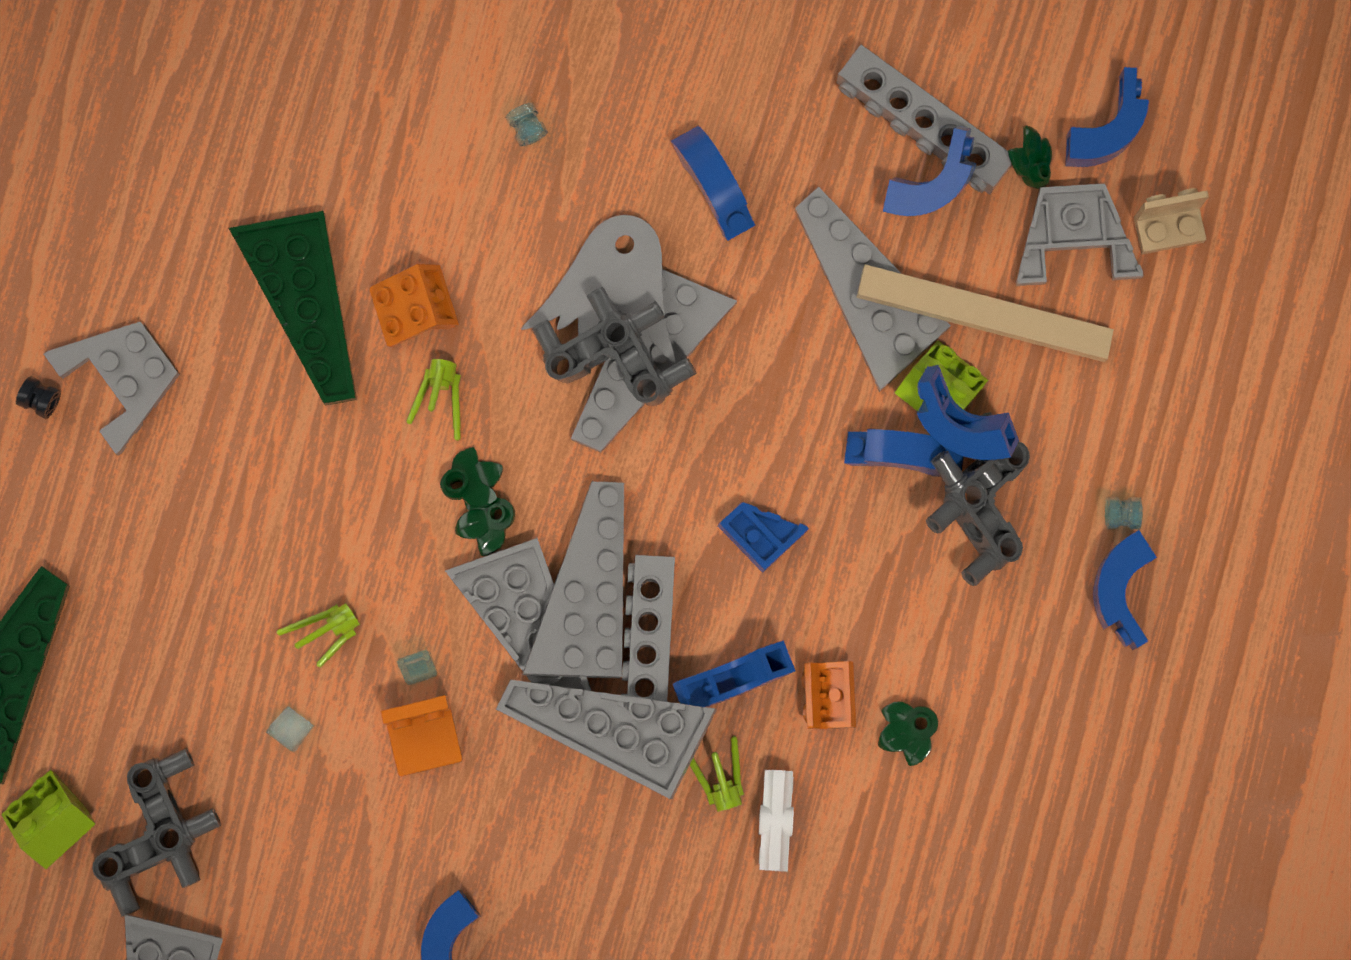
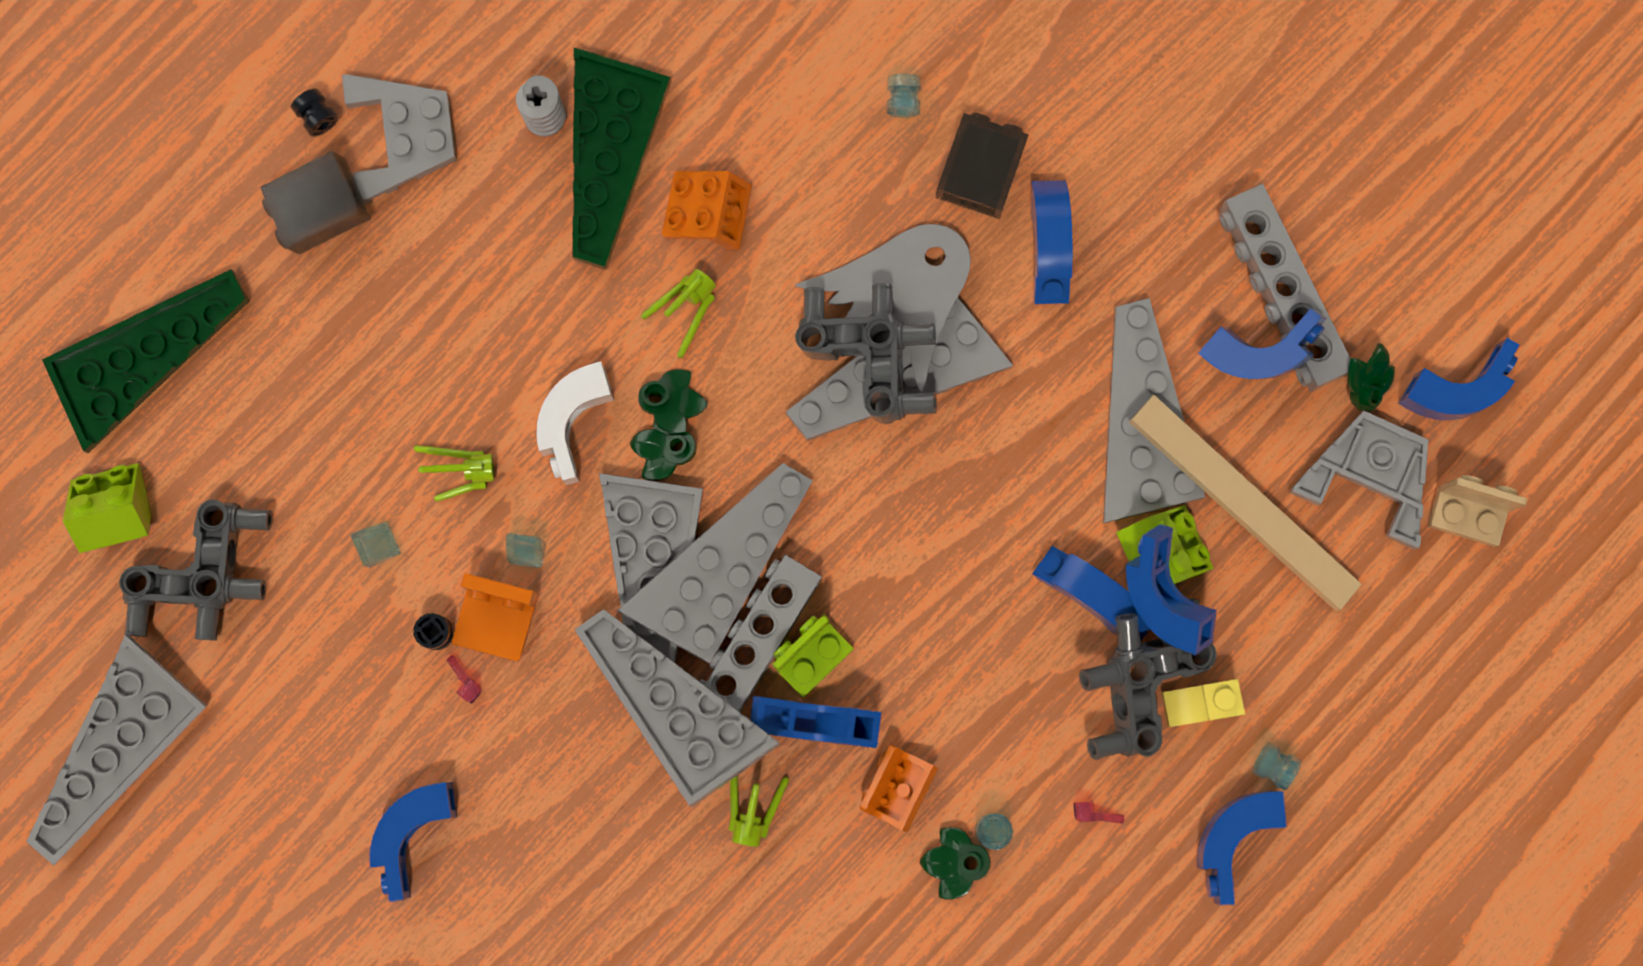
camera: 30 degrees right, 0 degrees up
blue wing [718,502,809,573] -> none
white piece [759,770,794,872] -> none
none -> clear smoke brick [260,151,371,254]
none -> black wheel [413,613,455,650]
none -> clear pink hand [447,655,482,704]
none -> light grey piece [516,75,567,137]
none -> white arch [536,361,614,485]
none -> lime bracket [772,614,854,698]
none -> clear smoke brick [935,113,1029,219]
none -> clear light blue wheel [975,813,1013,850]
none -> clear pink hand [1073,801,1124,824]
none -> light yellow arch [1161,679,1245,727]

